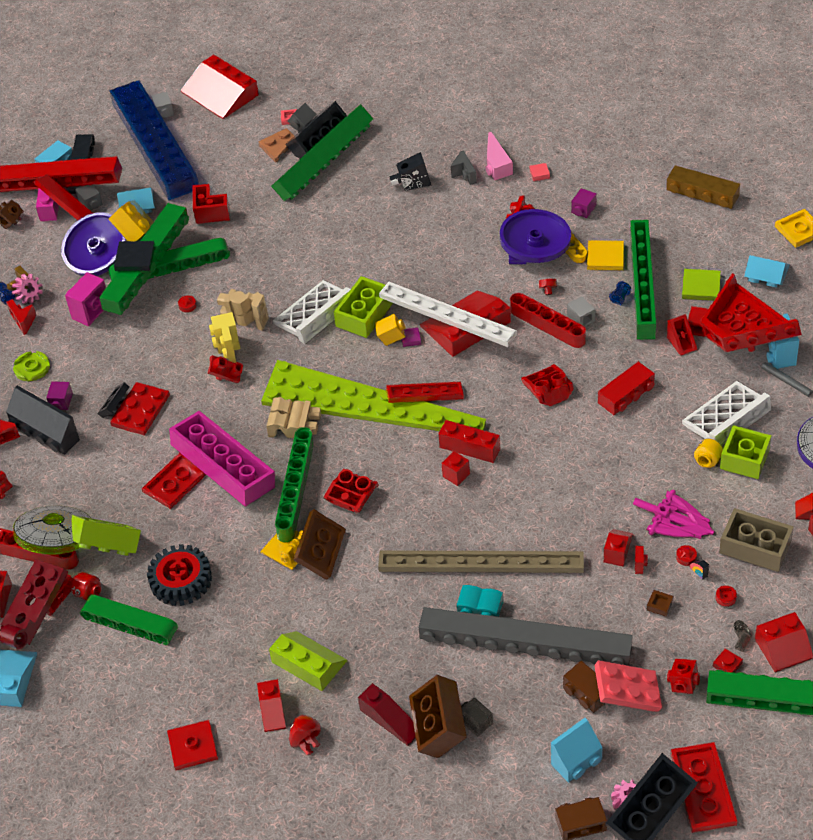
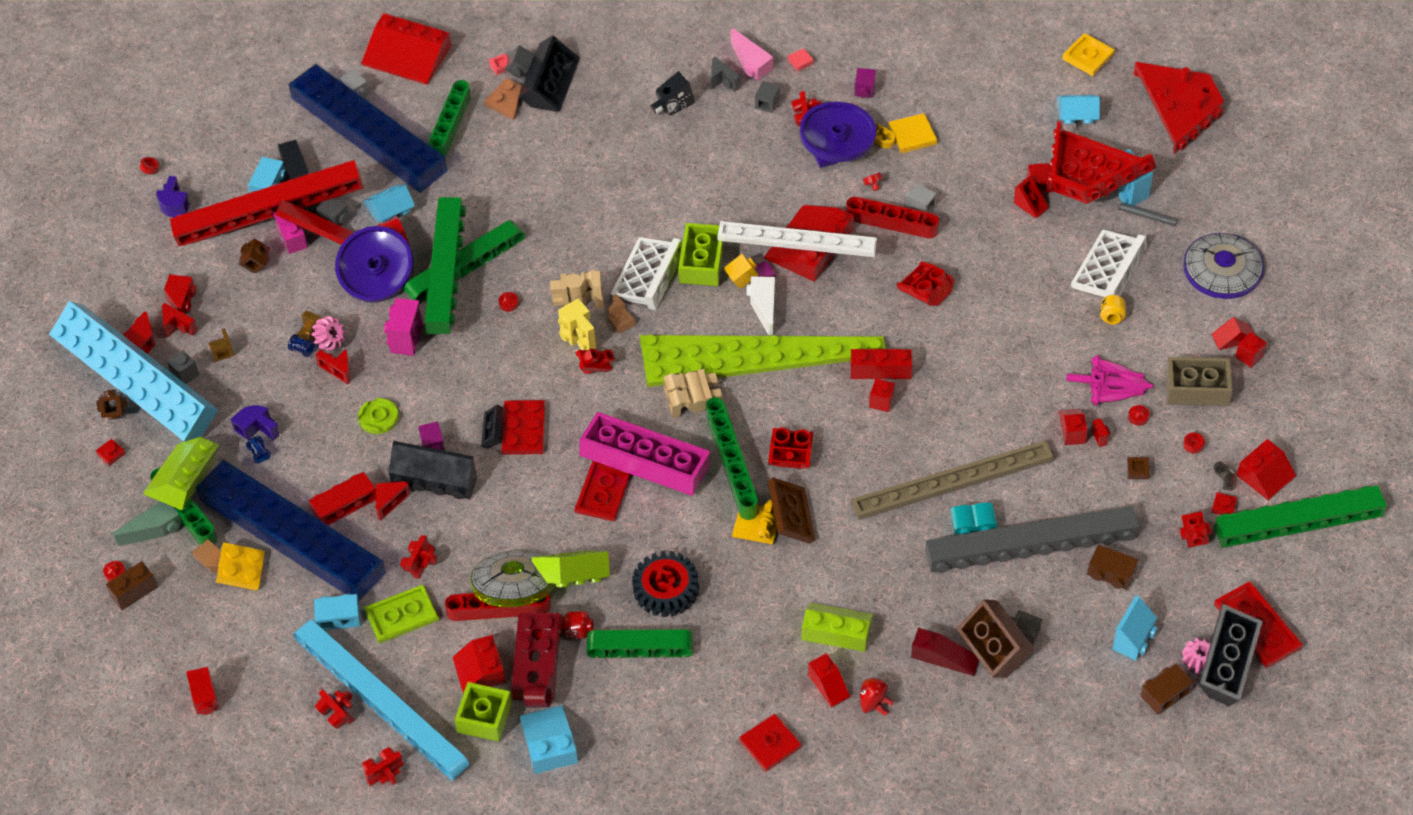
camera: 25 degrees left, 5 degrees up
yellow slope [109,200,154,241] -> none
black tile [114,241,155,271] -> none
red brick [192,184,230,224] -> none
green brick [271,104,373,201] -> none
red tile [386,382,464,403] -> none
coral plate [595,660,662,712] -> none
red brick [598,361,655,415] -> none
clear blue bush [609,281,631,305] -> none
green brick [630,220,656,340] -> none
pearl gold brick [666,165,740,209] -> none
lime tile [682,269,721,301] -> none
tile [689,560,709,580] -> none
lime brick [720,425,772,480] -> none
none -> green beam [429,80,471,159]
none -> medium nougat slope [608,294,636,334]
none -> white slope [747,276,775,336]
none -> dark grey brick [755,81,780,113]

